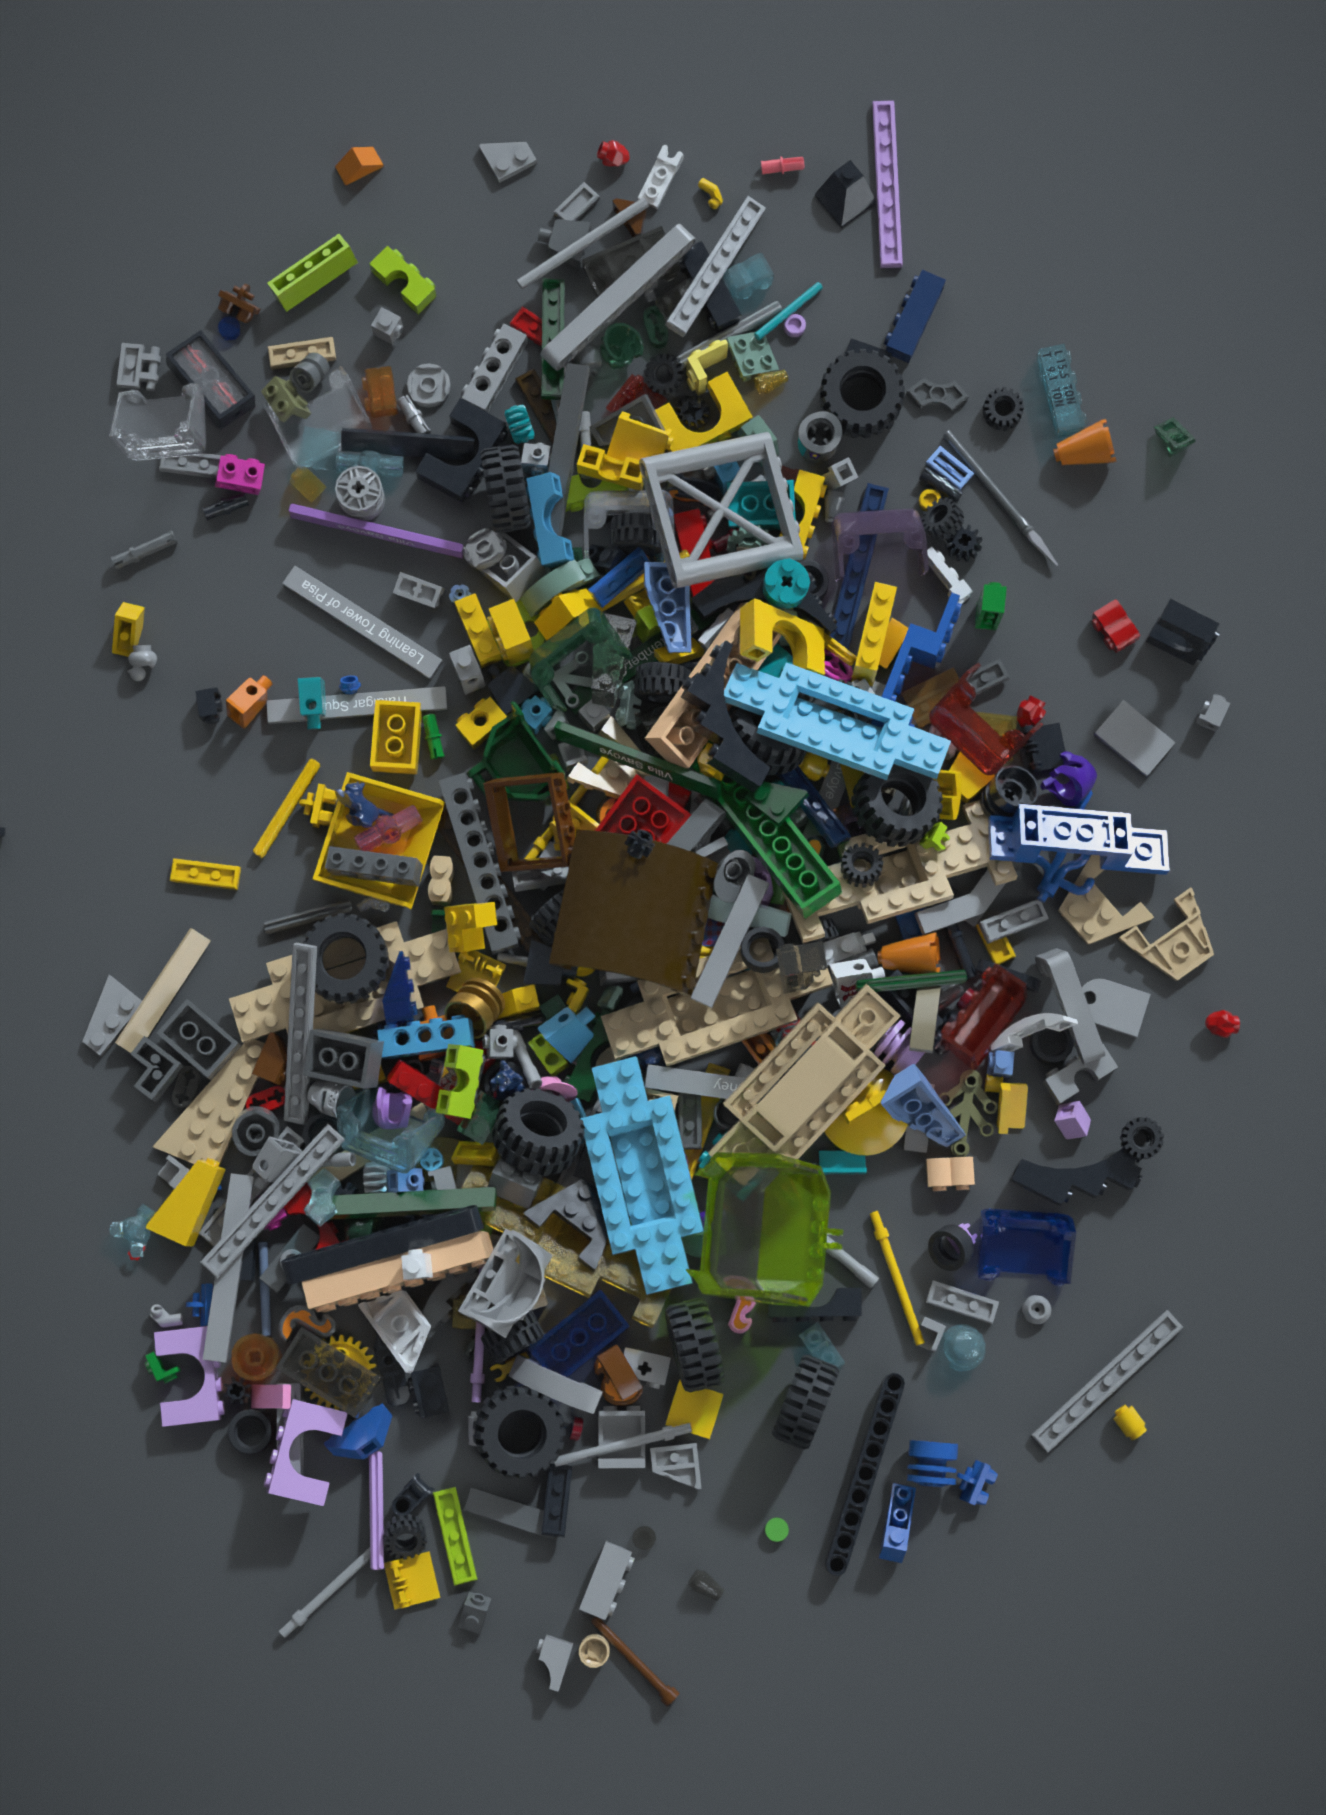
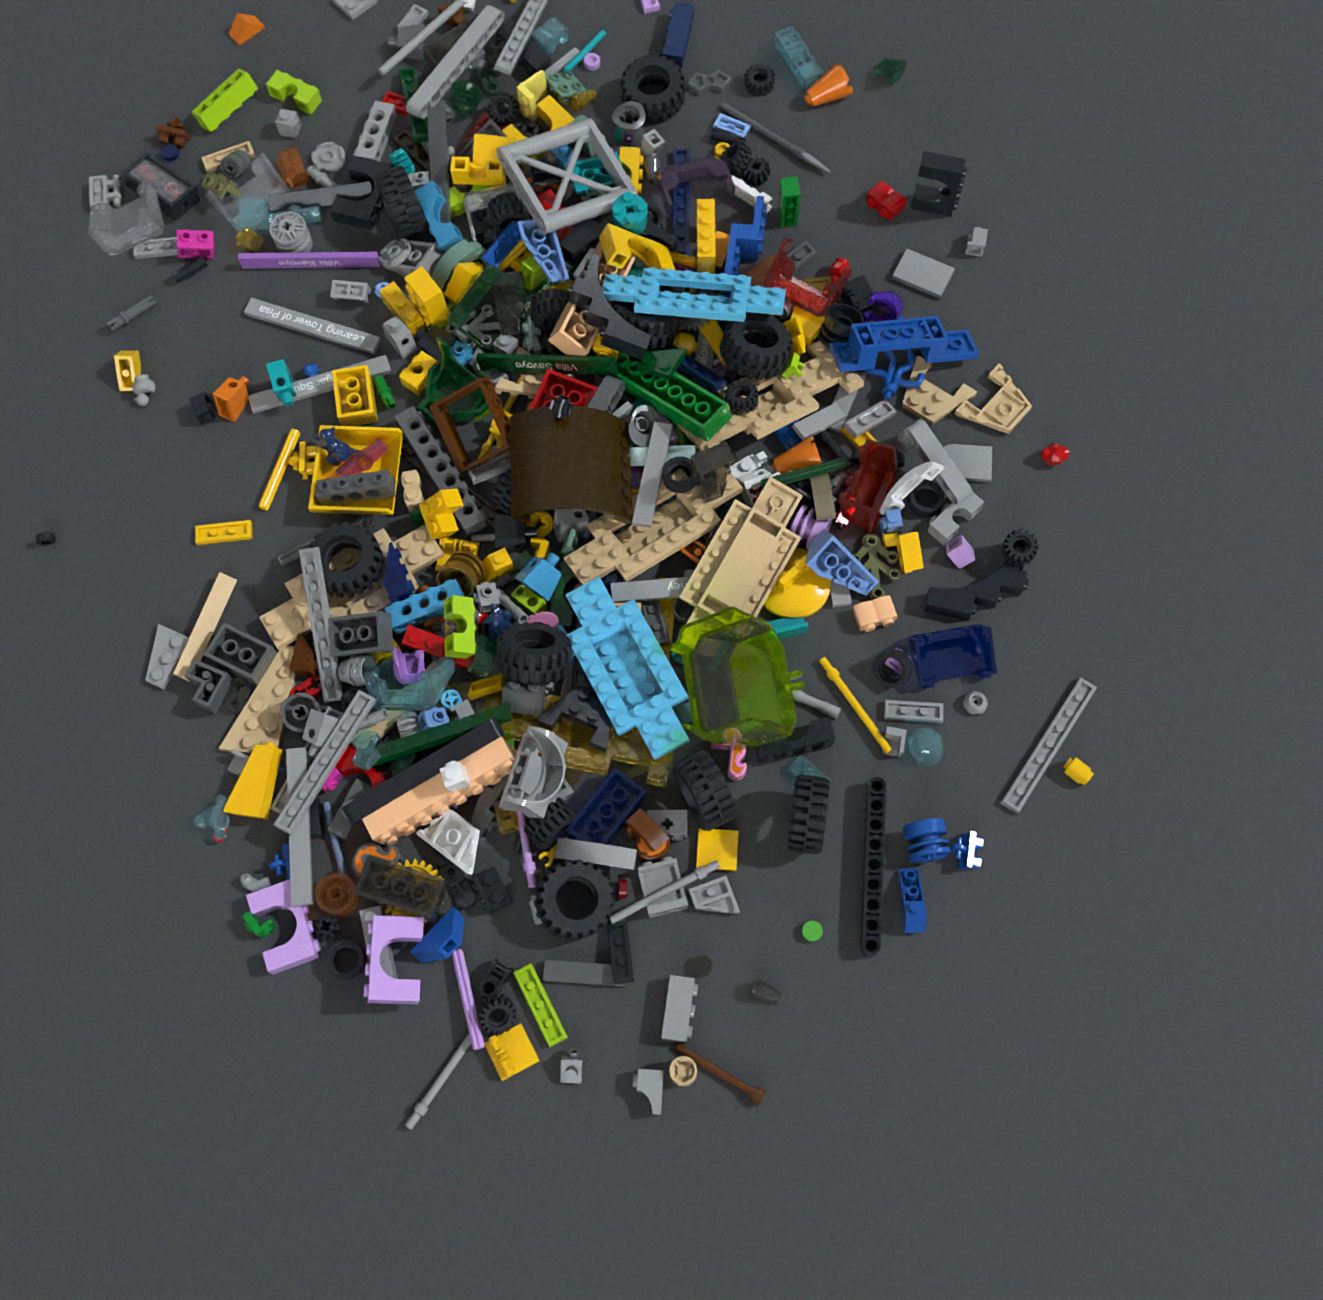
camera: 10 degrees left, 10 degrees down
bright pink tile [251,1384,291,1409] -> none

